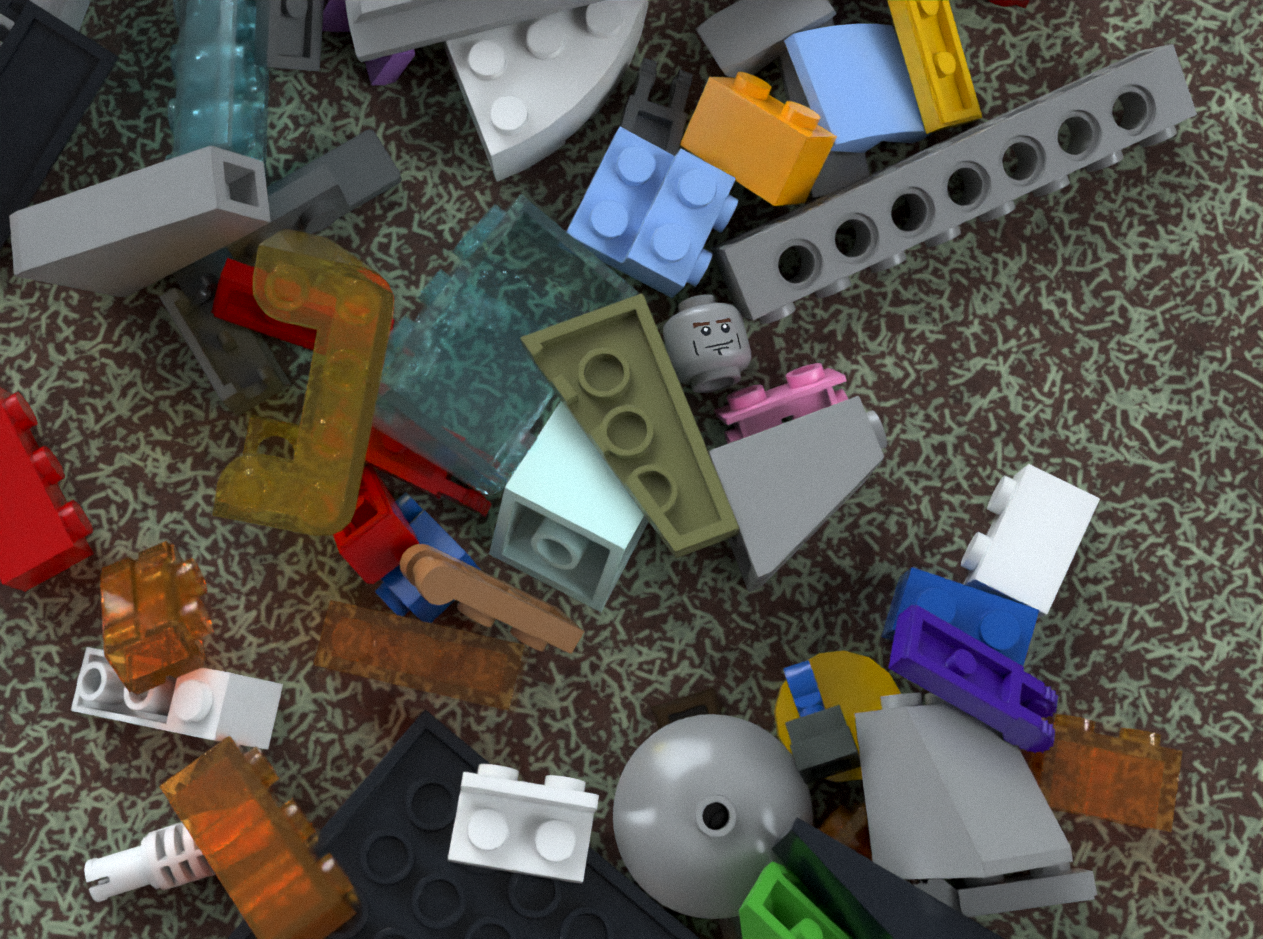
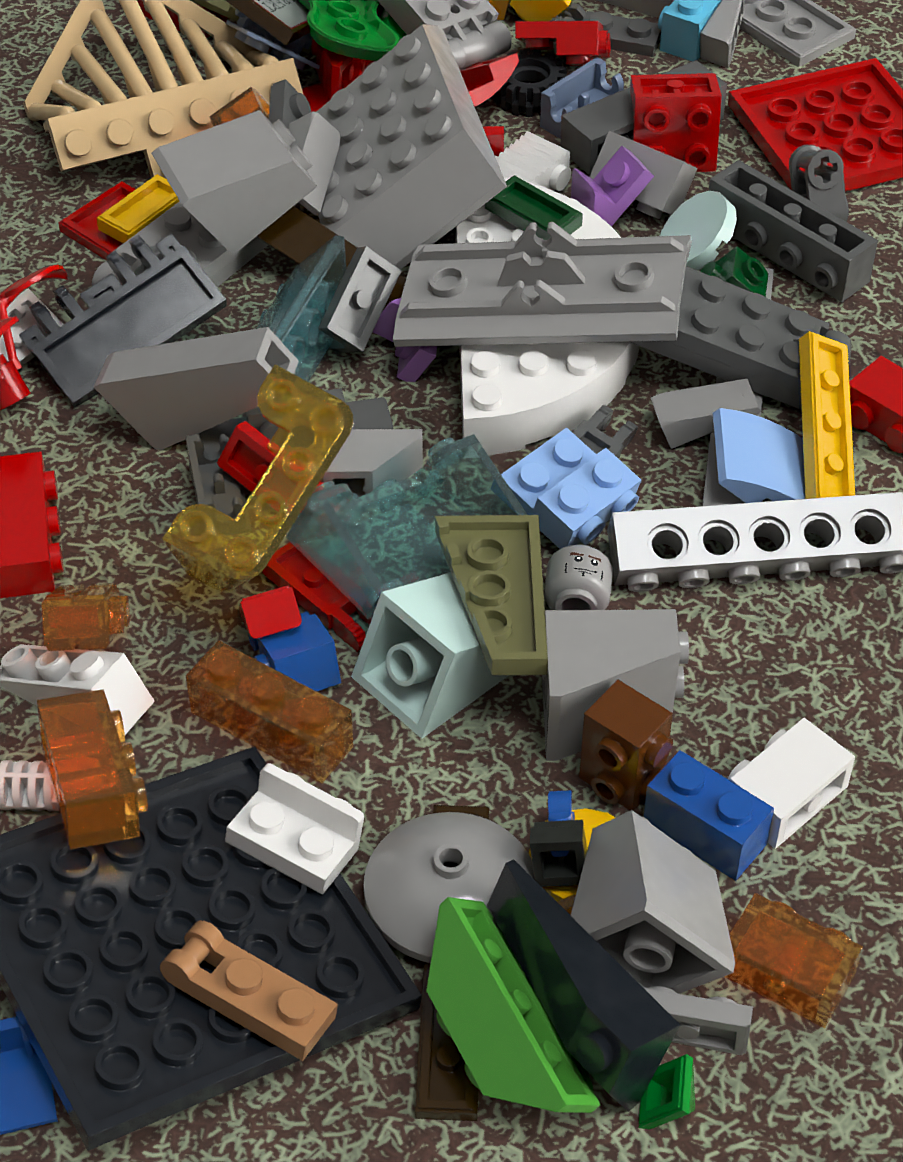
camera: 20 degrees right, 30 degrees down
medium nougat plate [400,544,585,654] -> none
light orange brick [680,72,837,206] -> none
dark purple hinge [888,605,1058,753] -> none
none -> light grey slope [323,429,423,503]
none -> reddish brown brick [579,680,673,811]

